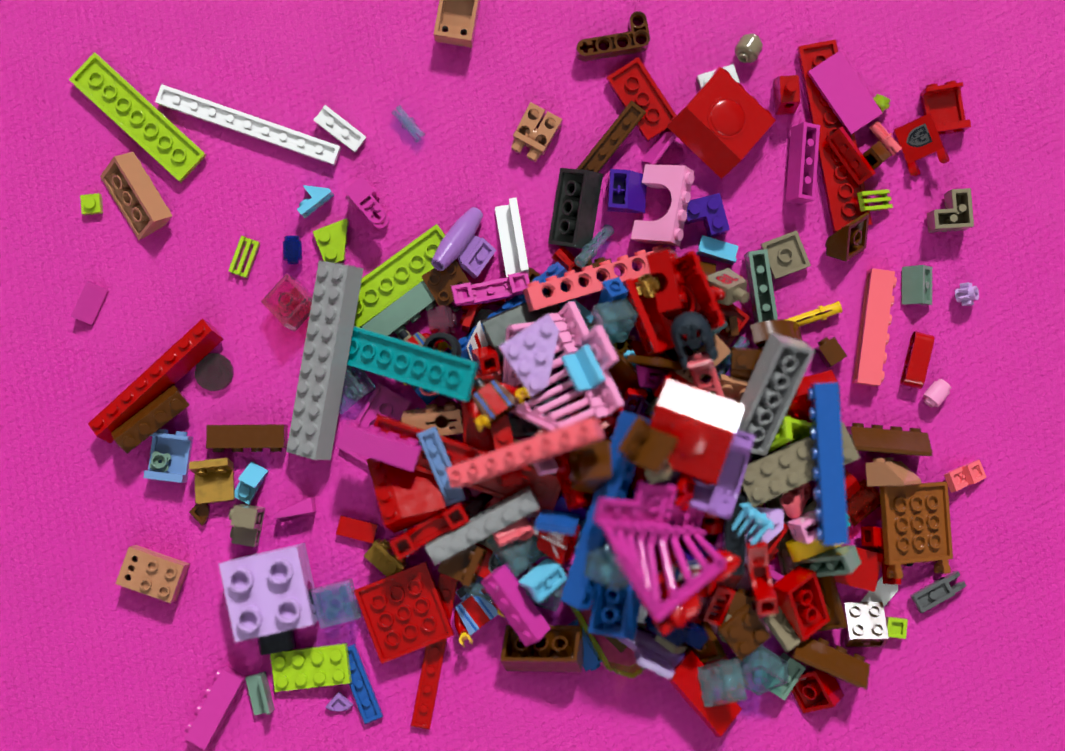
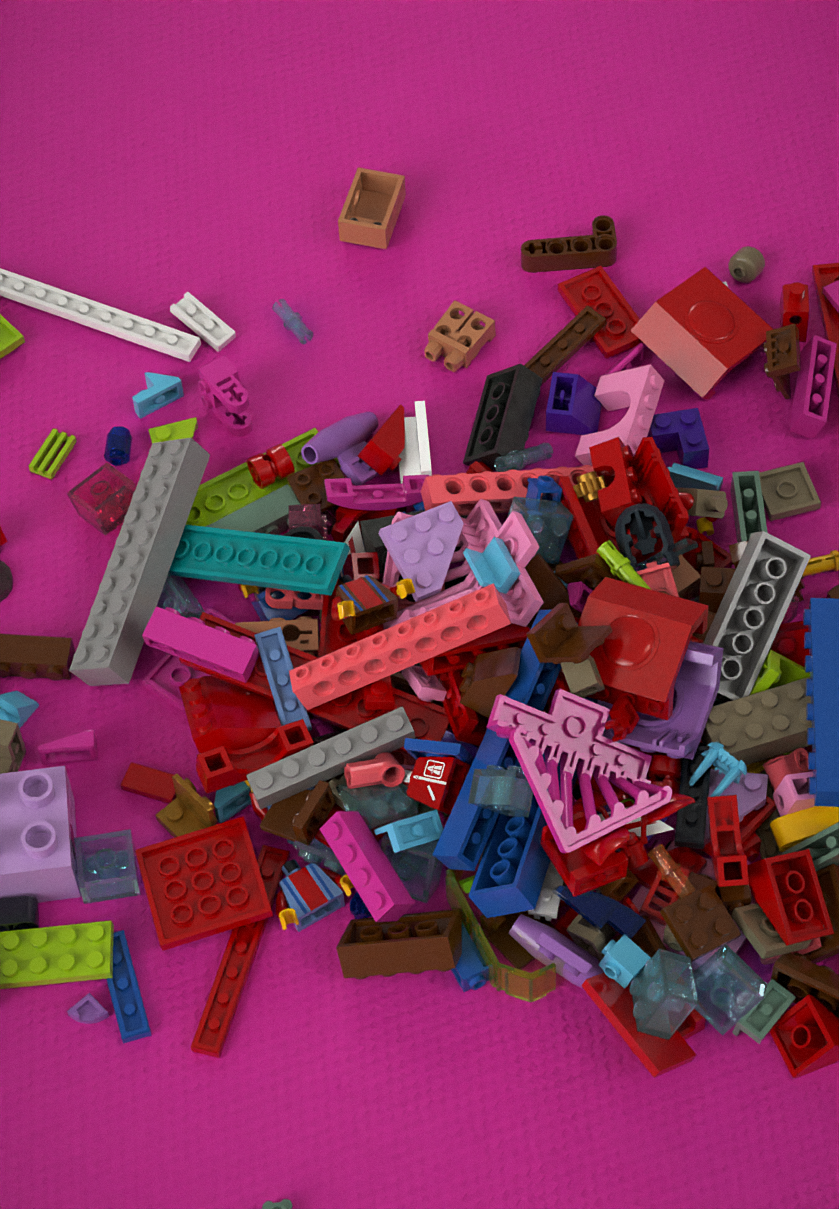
camera: 10 degrees right, 30 degrees down
none -> red wheel [246,443,295,489]
none -> red slope [357,404,405,476]
none -> lime pin [597,540,651,589]
none -> medium azure brick [598,934,651,989]
none -> clear orange axle [647,844,695,899]
none -> reddish brown bracket [764,324,801,400]

